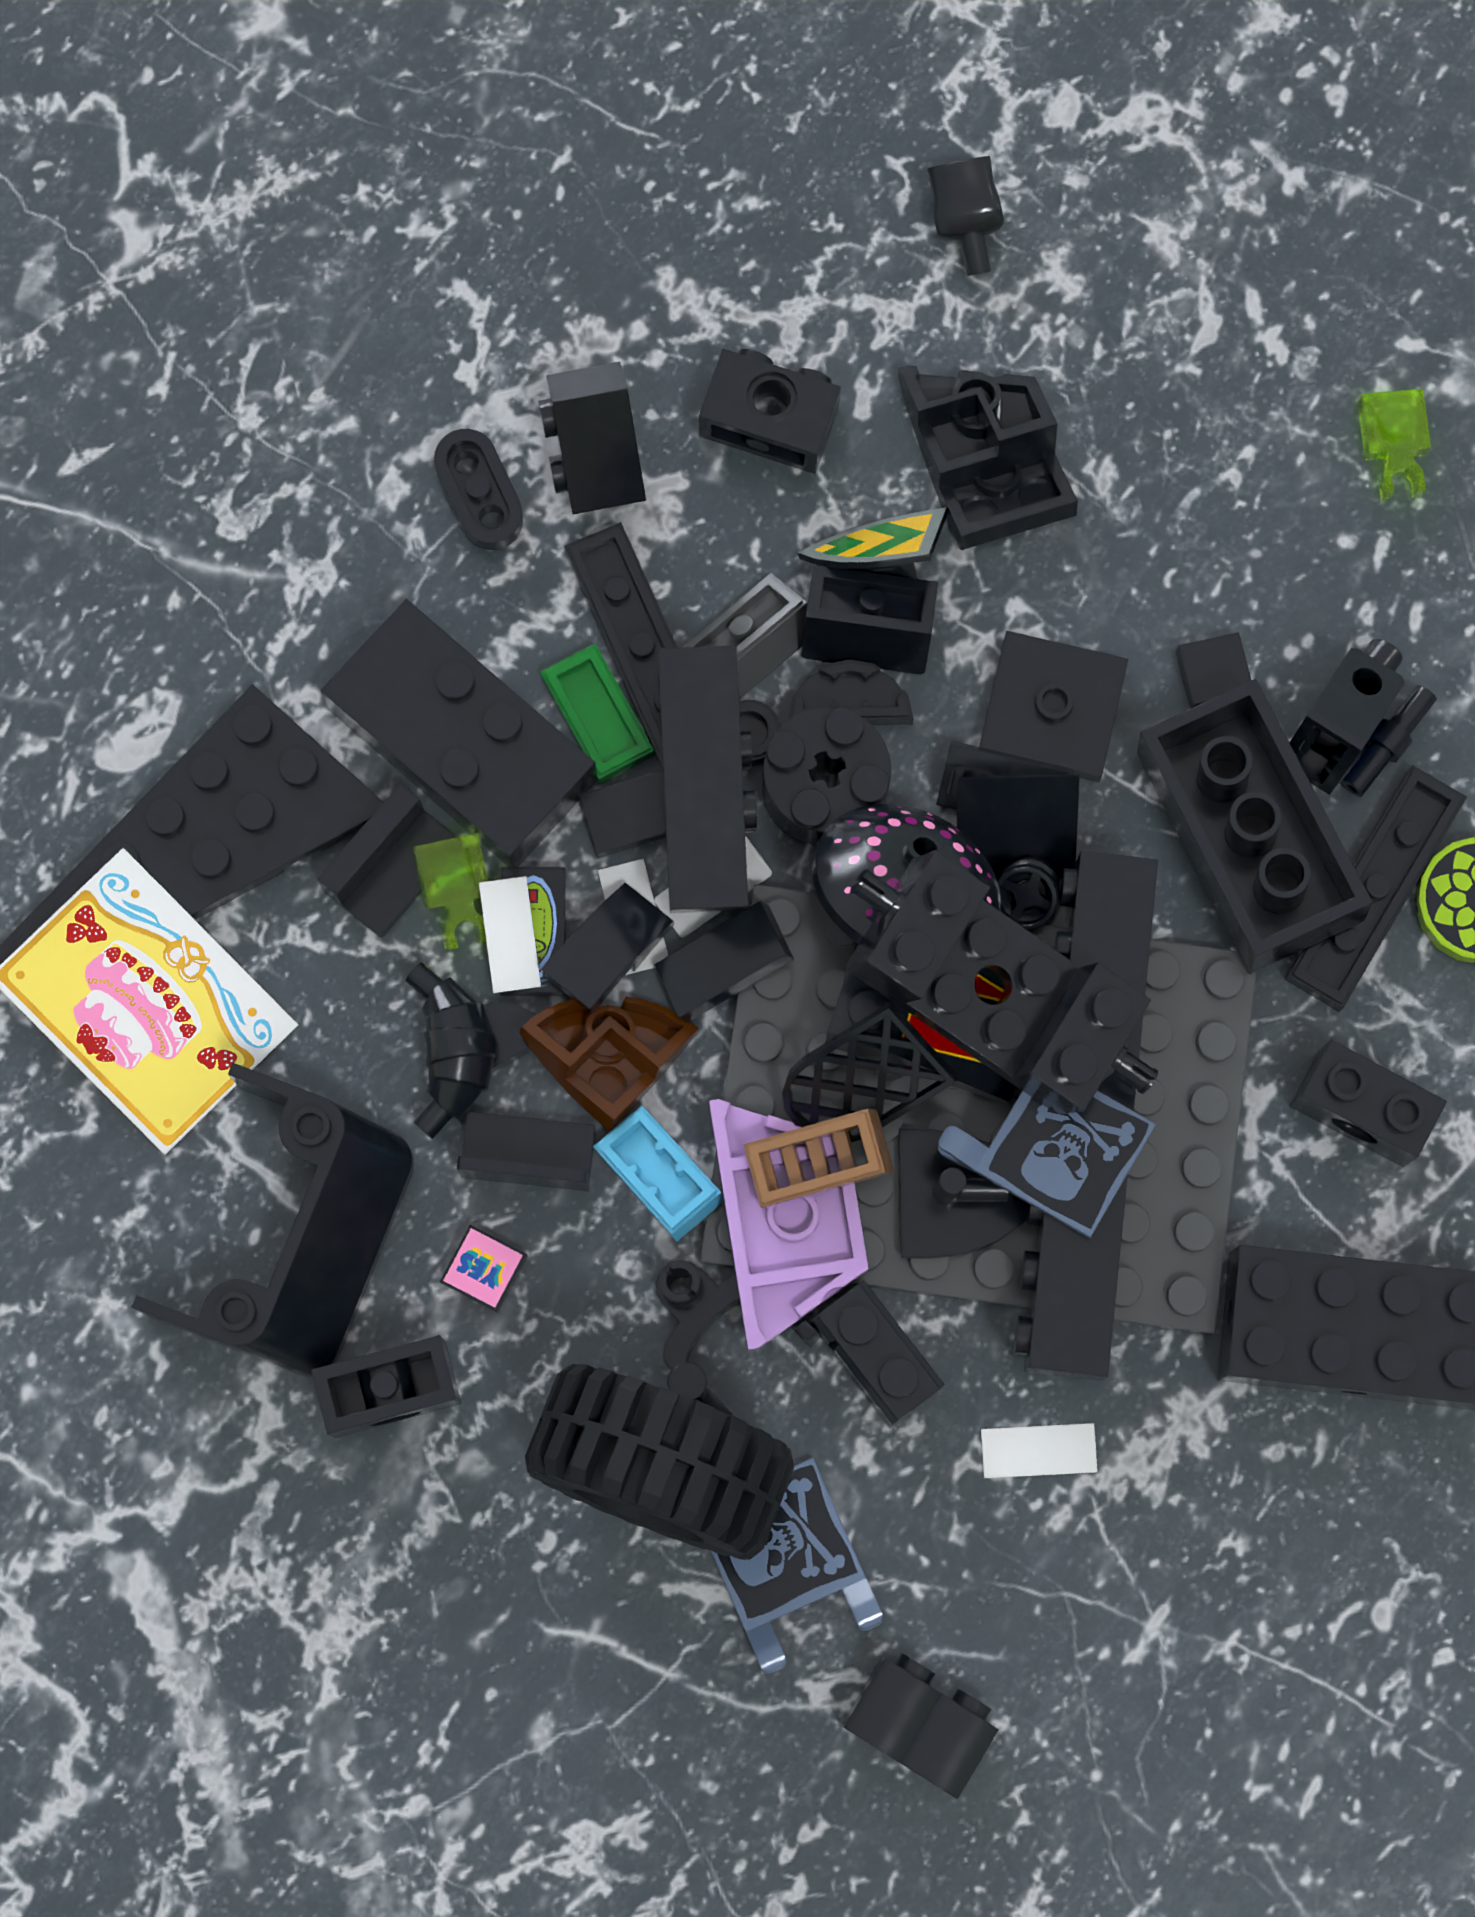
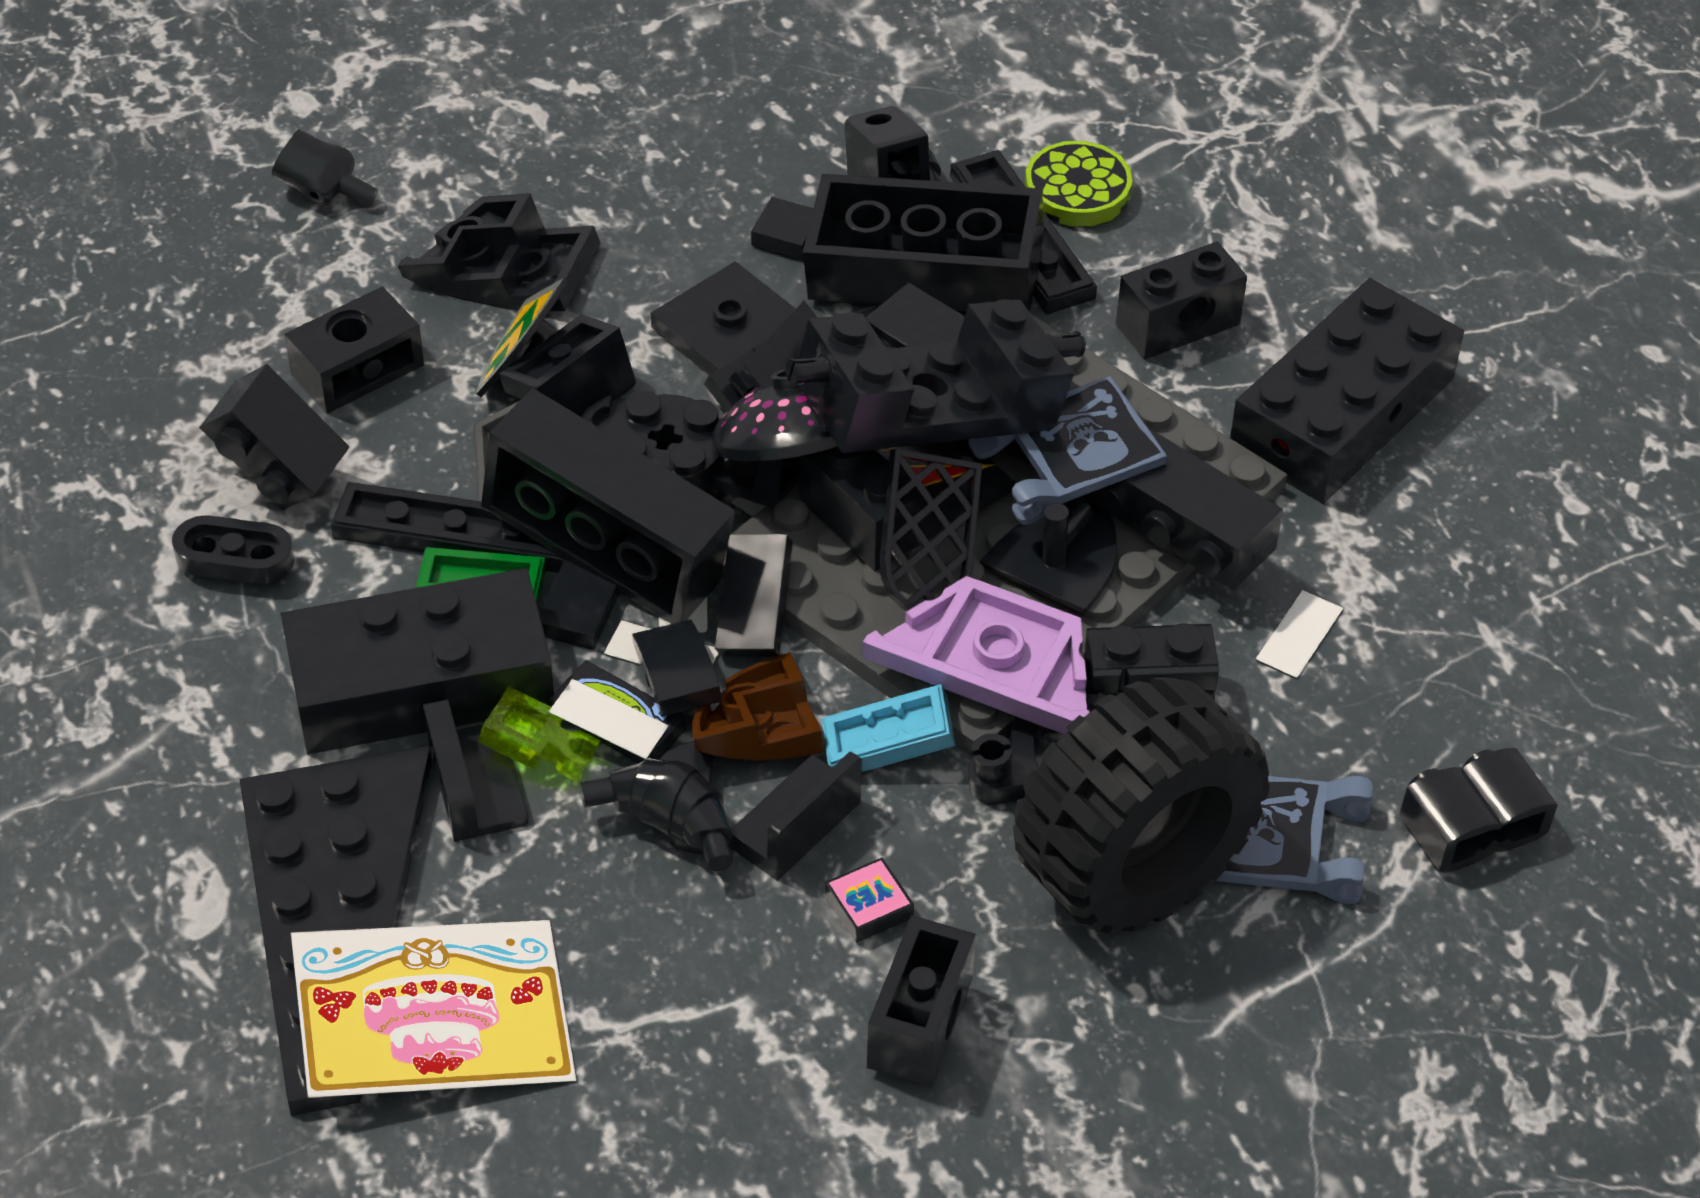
camera: 55 degrees left, 30 degrees down
black windscreen [131,1063,414,1377] -> none
medium nougat slope [743,1109,893,1208] -> none
clear neon green plate [1358,389,1431,501] -> none

